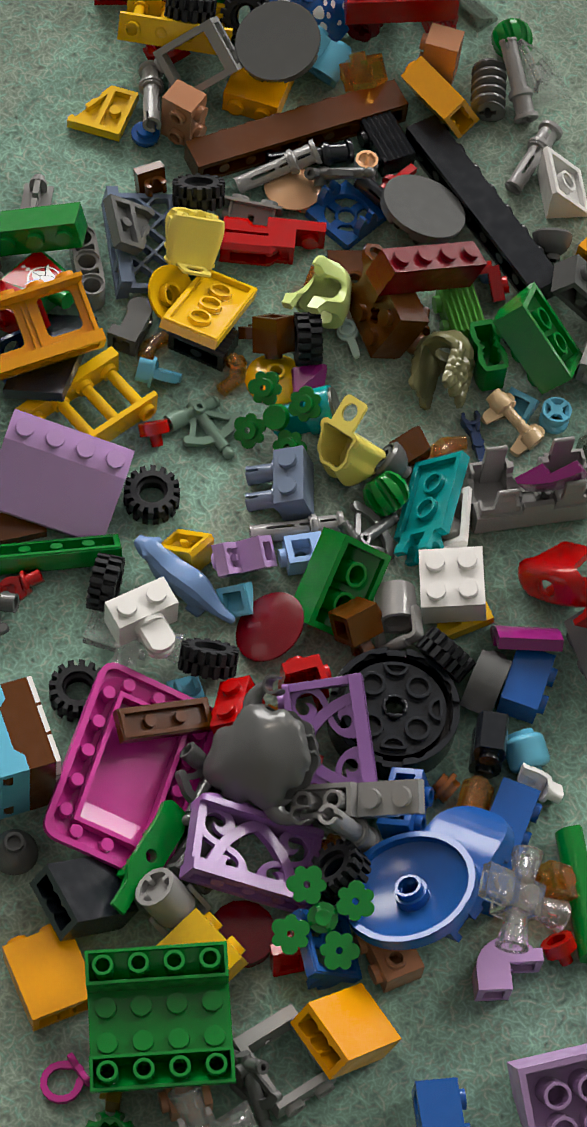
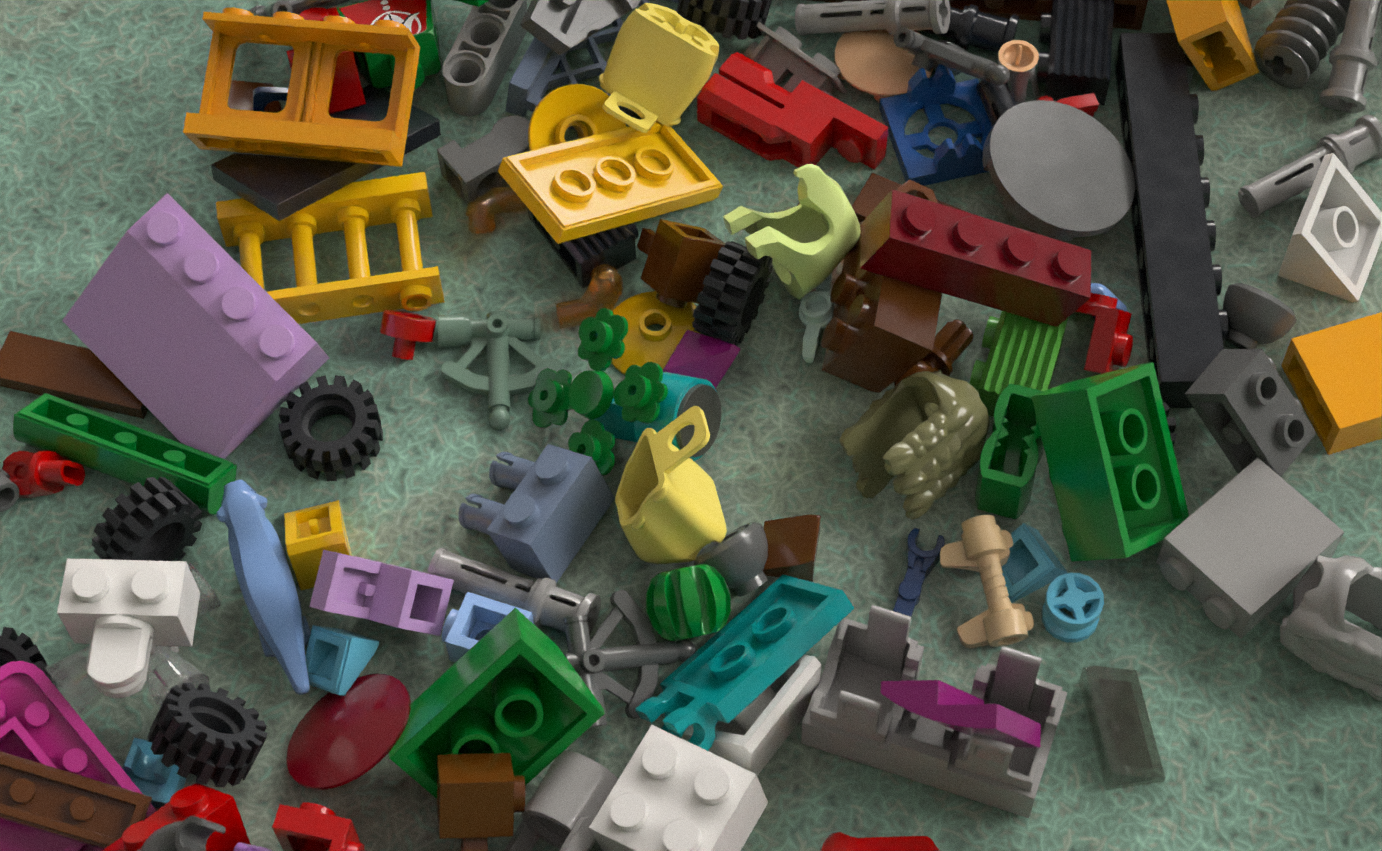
camera: 40 degrees right, 0 degrees up
medium azure piece [134,356,183,388] -> none
clear orange arm [430,436,468,459] -> none

